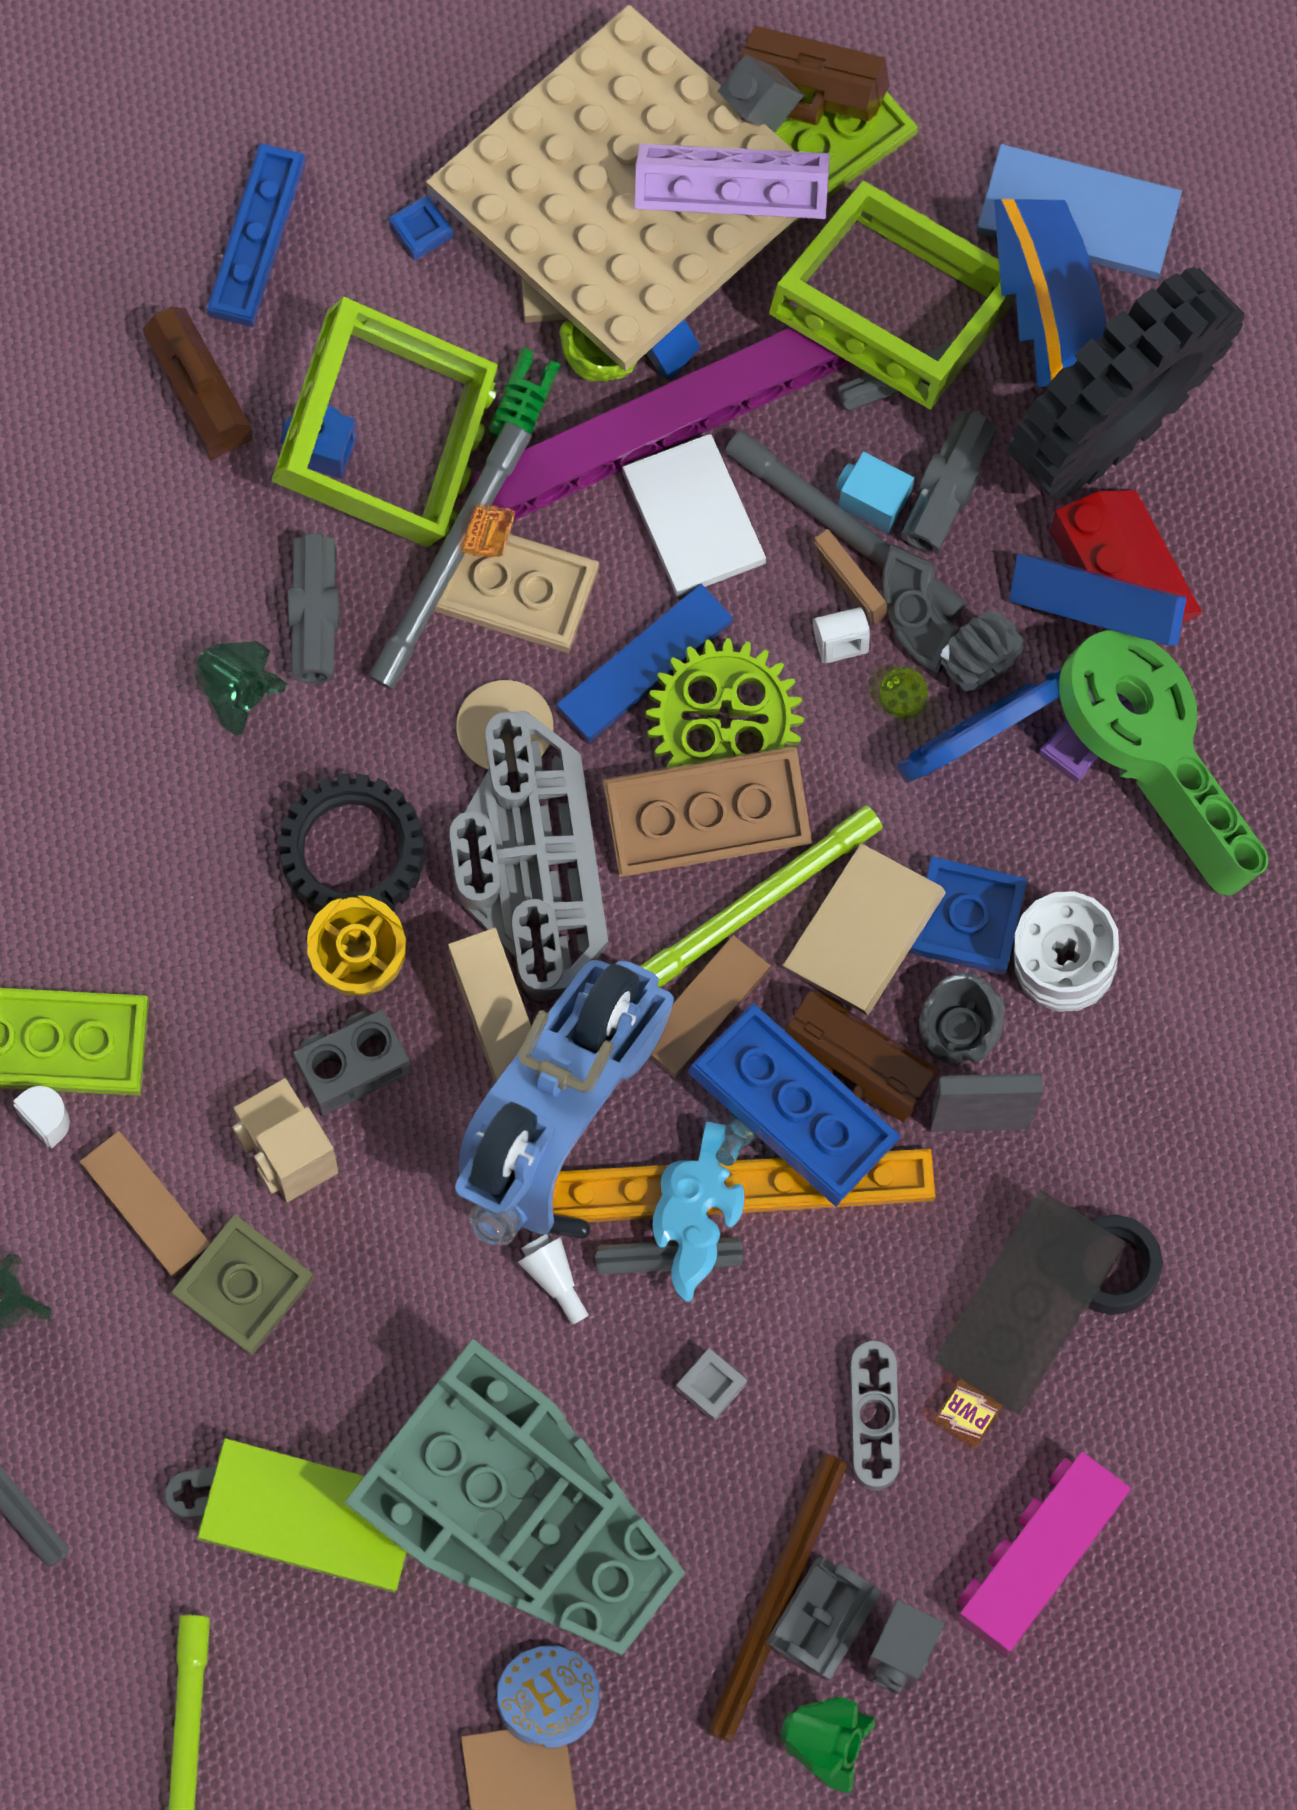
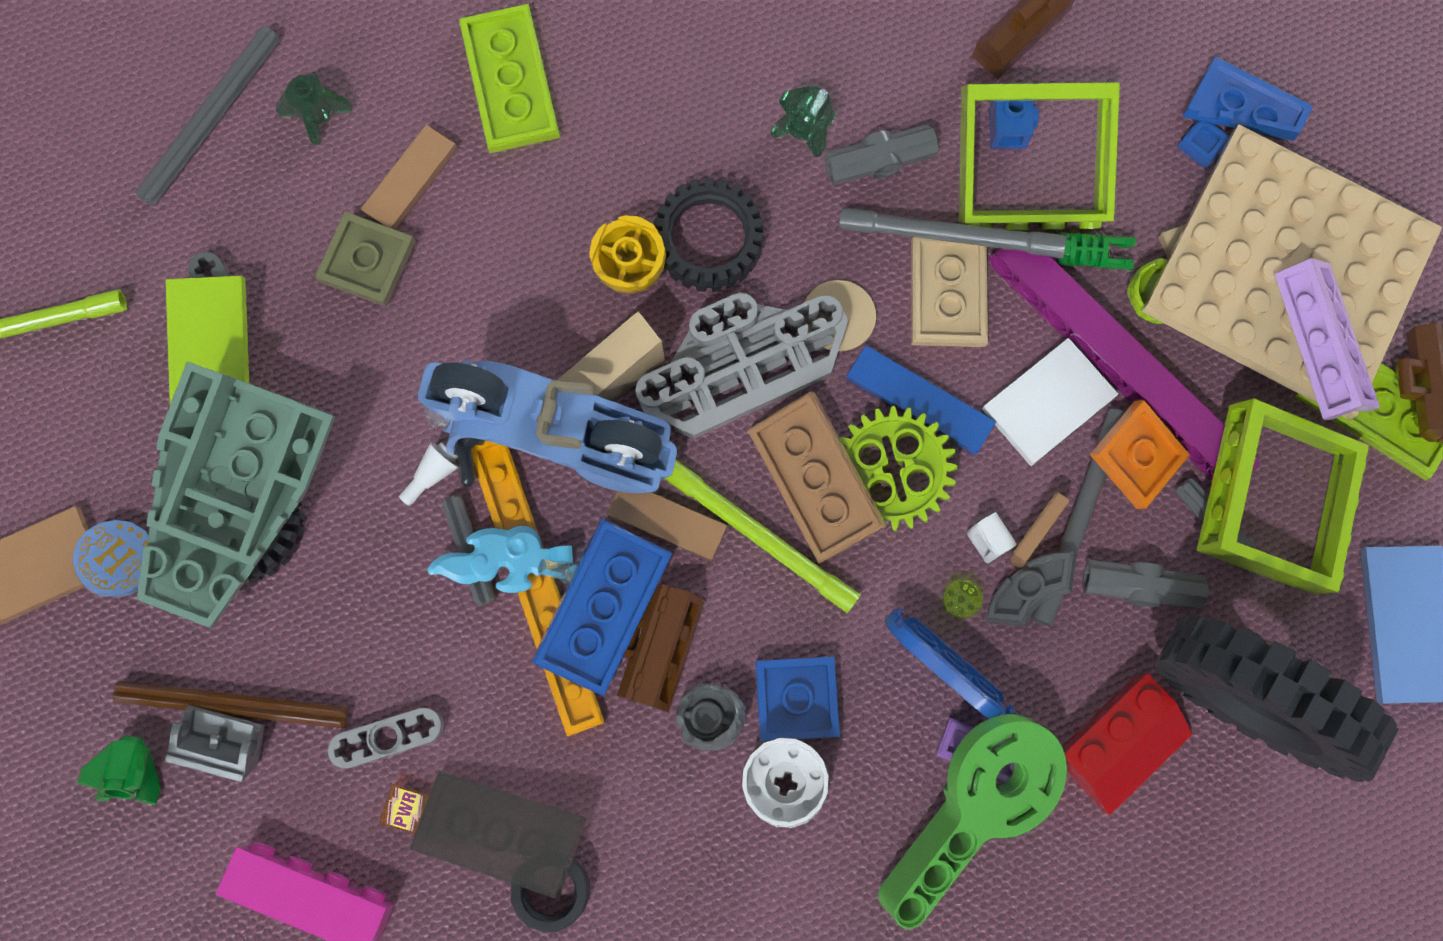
camera: 75 degrees right, 5 degrees up
white brick [13,1086,70,1148] -> none
blue tile [207,143,306,328] -> none
tan brick [232,1078,338,1203] -> none
dark grey brick [293,1009,411,1117] -> none
clear orange tile [461,505,515,557] -> none
blue tile [646,319,701,380] -> none
light grey plate [676,1348,748,1422] -> none
dark grey brick [717,54,804,132] -> none
tan tile [783,843,946,1016] -> none
medium azure brick [836,451,914,534] -> none
dark grey brick [865,1600,945,1694] -> none
dark grey tile [929,1073,1043,1132] -> none
dark grey gear [941,611,1024,691] -> none
blue slope [994,199,1107,387] -> none
blue tile [1009,554,1187,646] -> none
none -> orange plate [1090,400,1190,509]
none -> blue wing [1182,56,1313,141]

